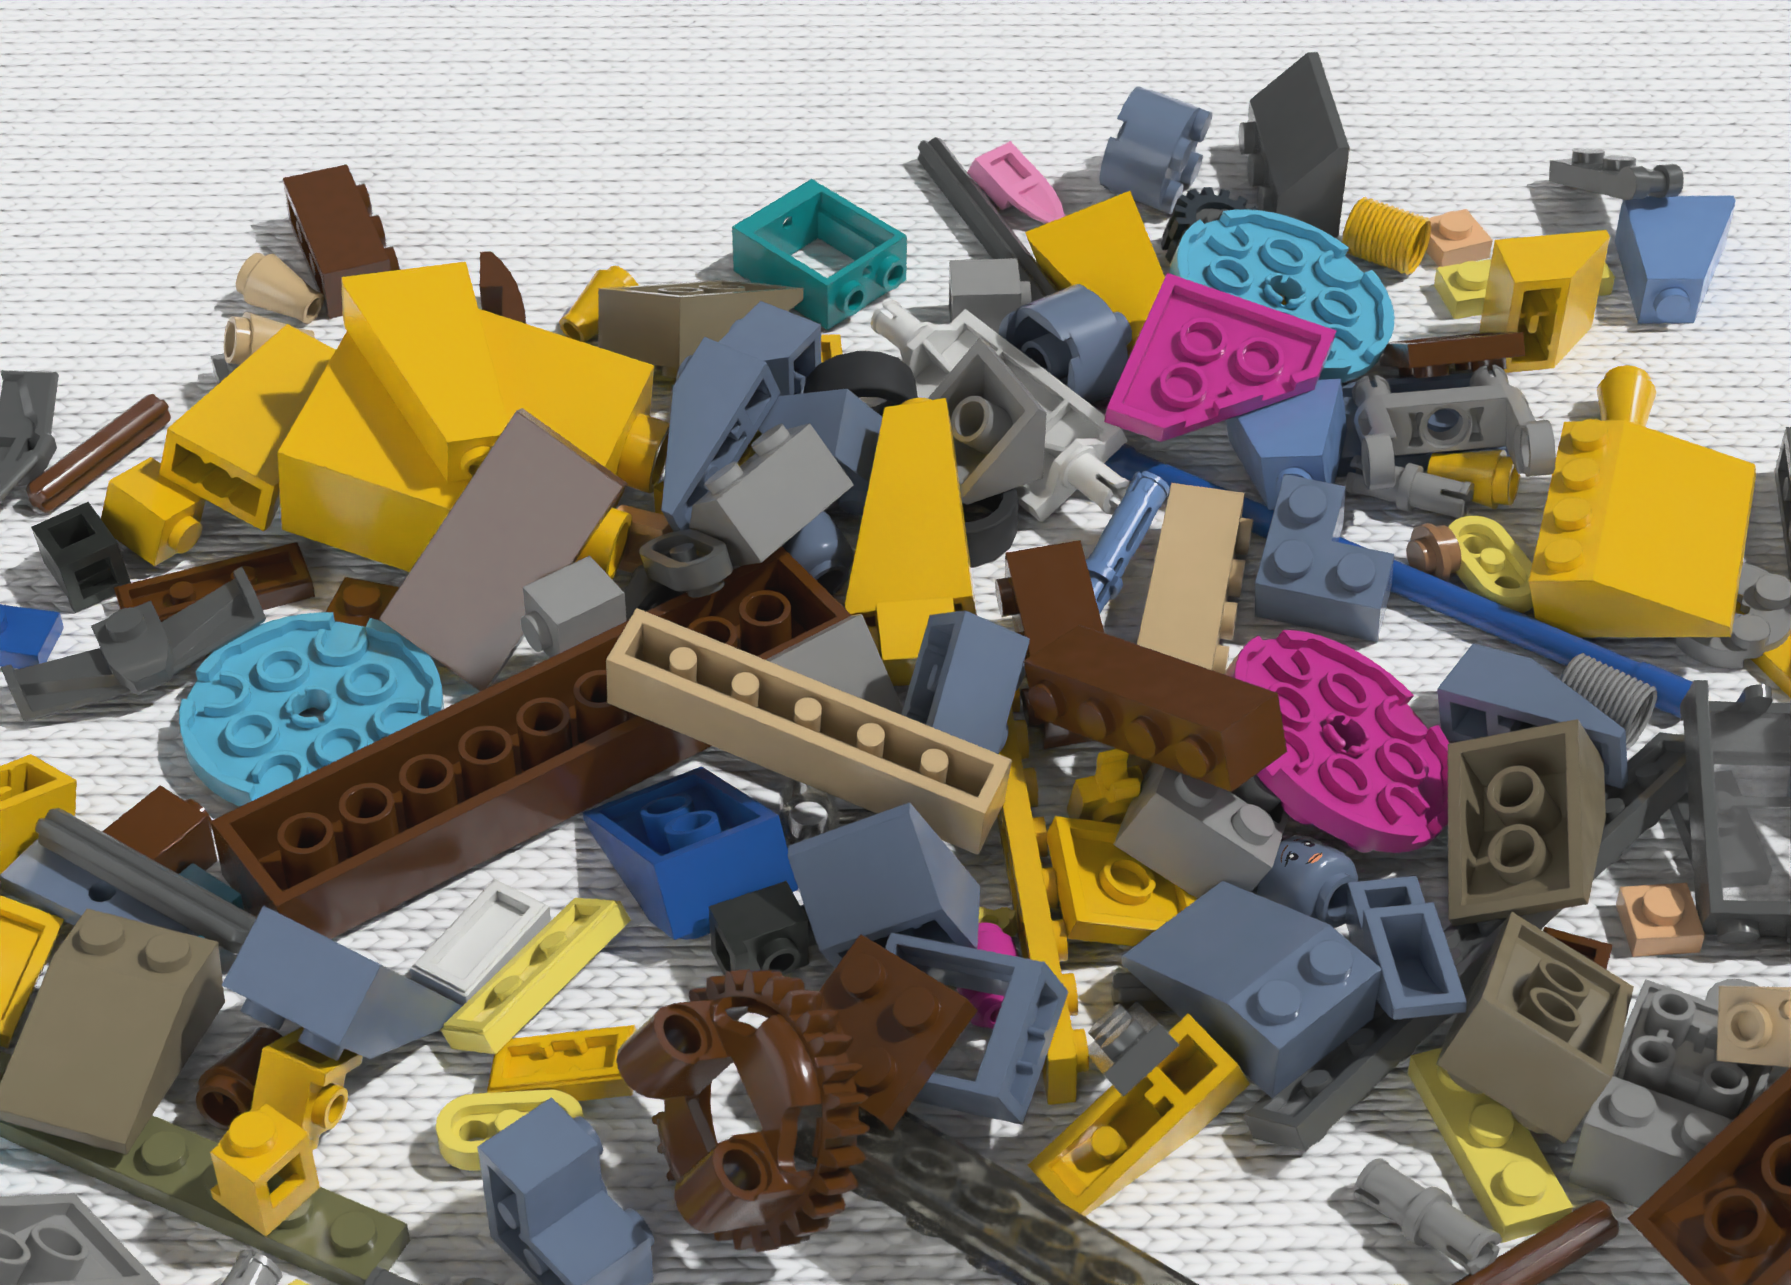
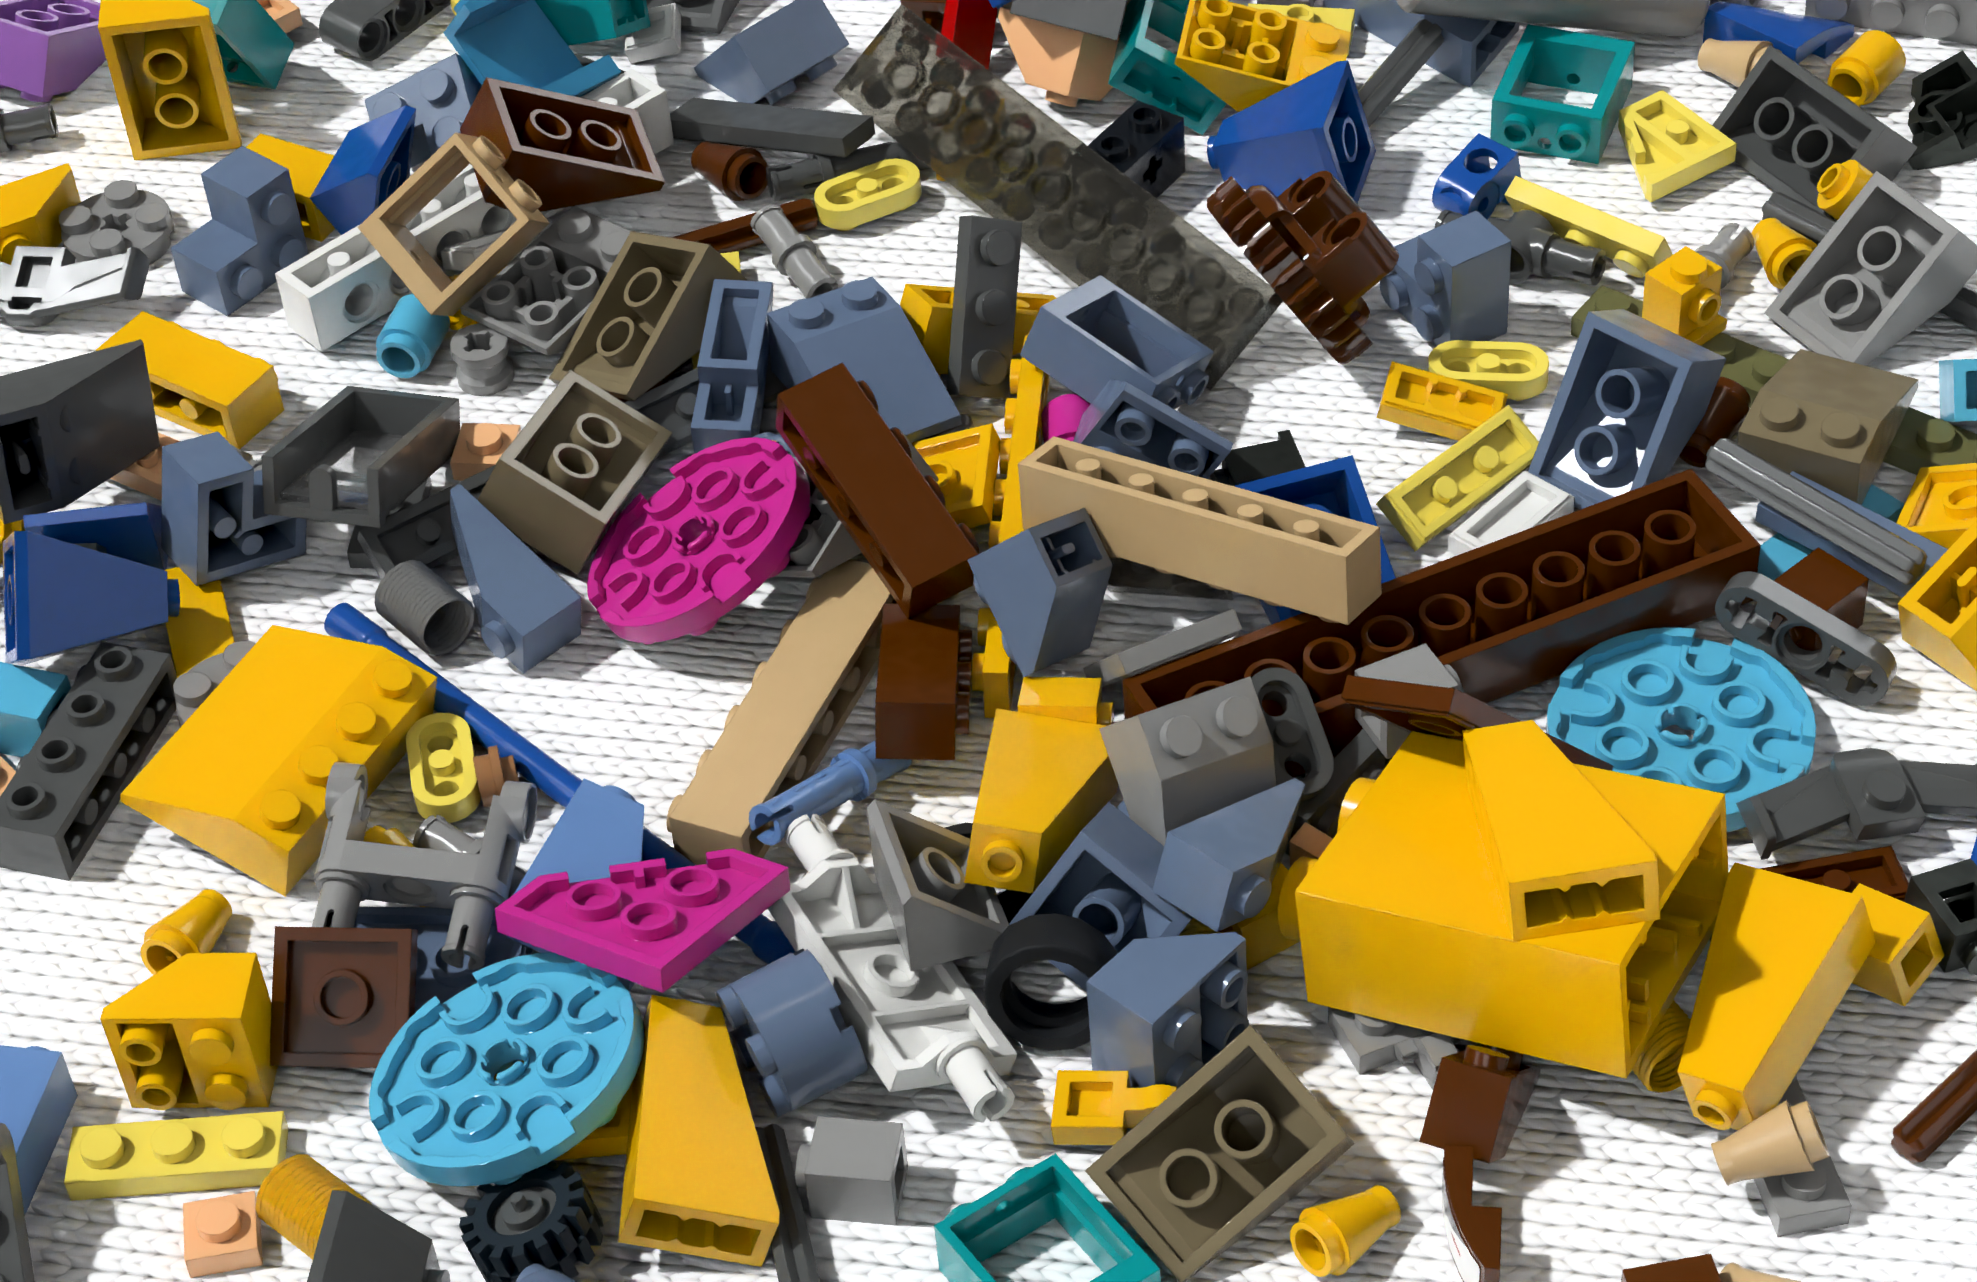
camera: 165 degrees left, 0 degrees up
reddish brown plate [819,934,978,1131] -> none
sand blue brick [1255,474,1394,642] -> none
none -> dark grey beam [1715,571,1897,706]

